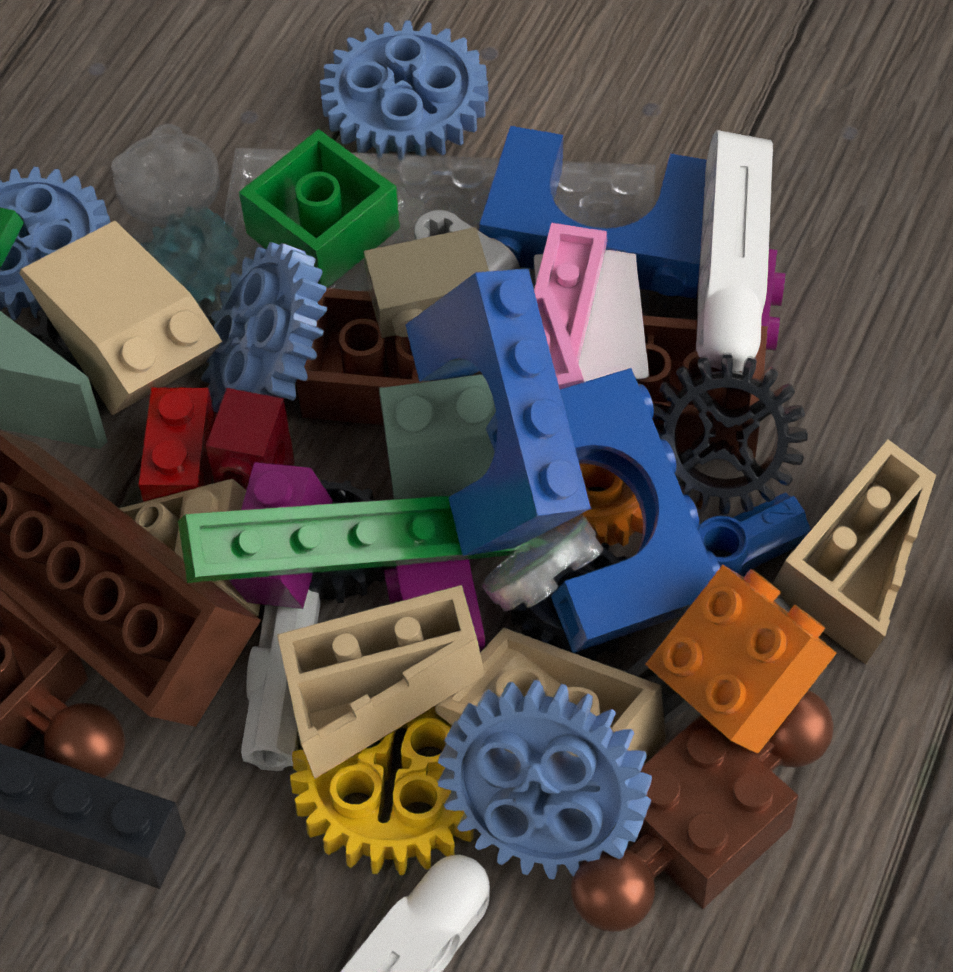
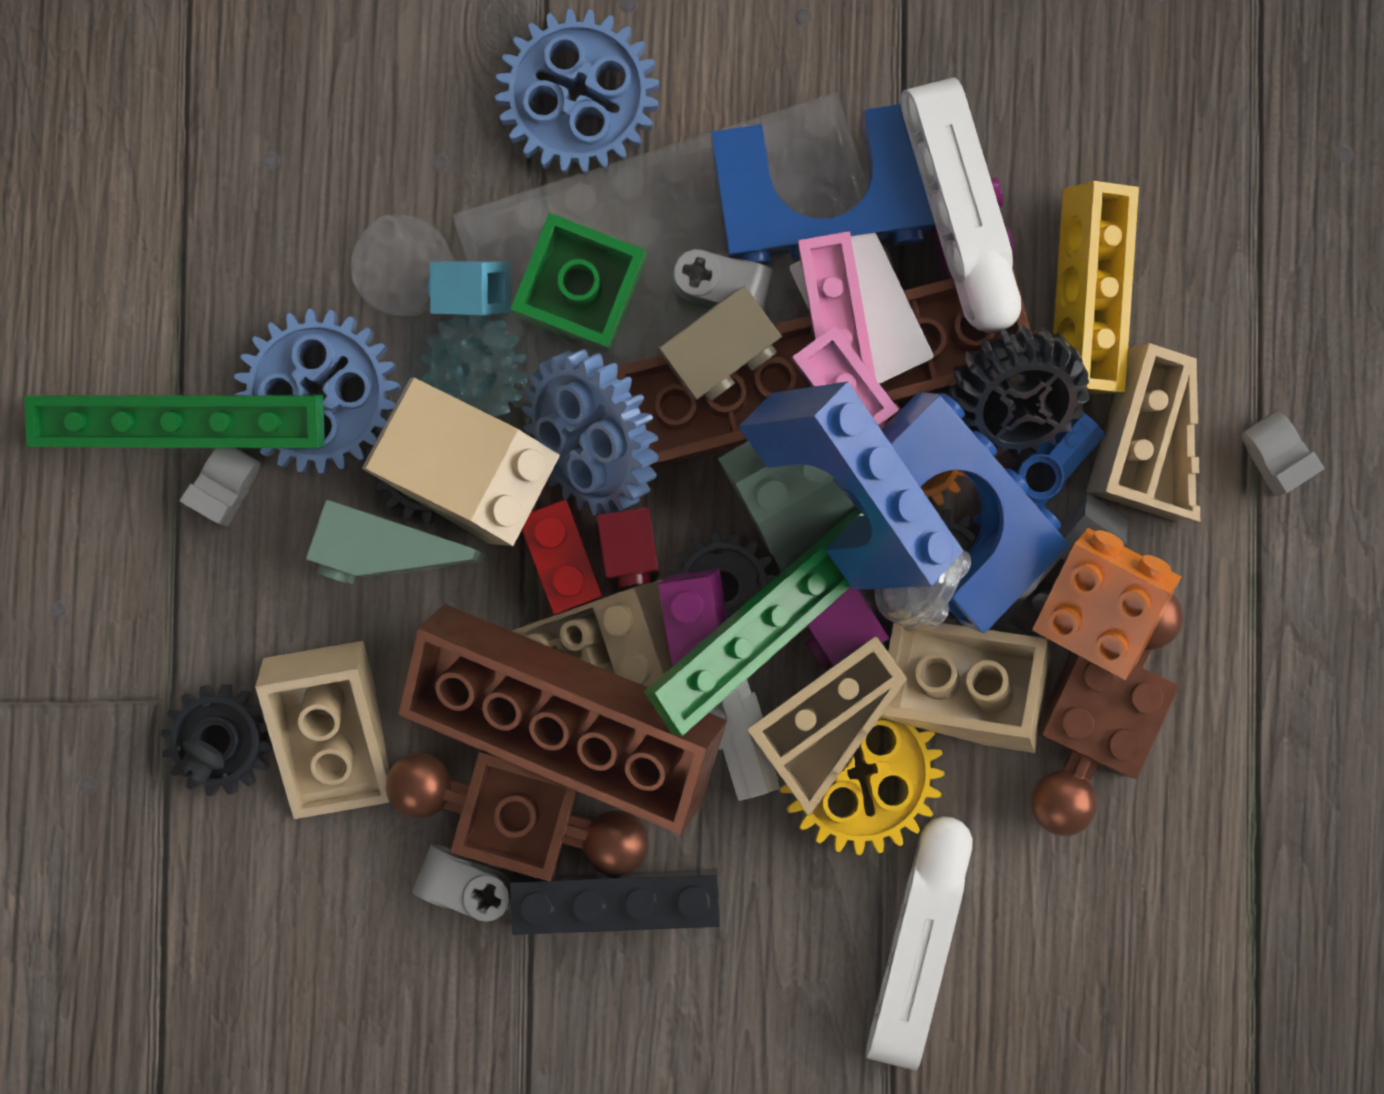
camera: 25 degrees left, 30 degrees up
medium blue gear [438,680,652,879] -> none
none -> medium azure brick [427,261,510,315]
none -> yellow brick [1053,181,1139,395]

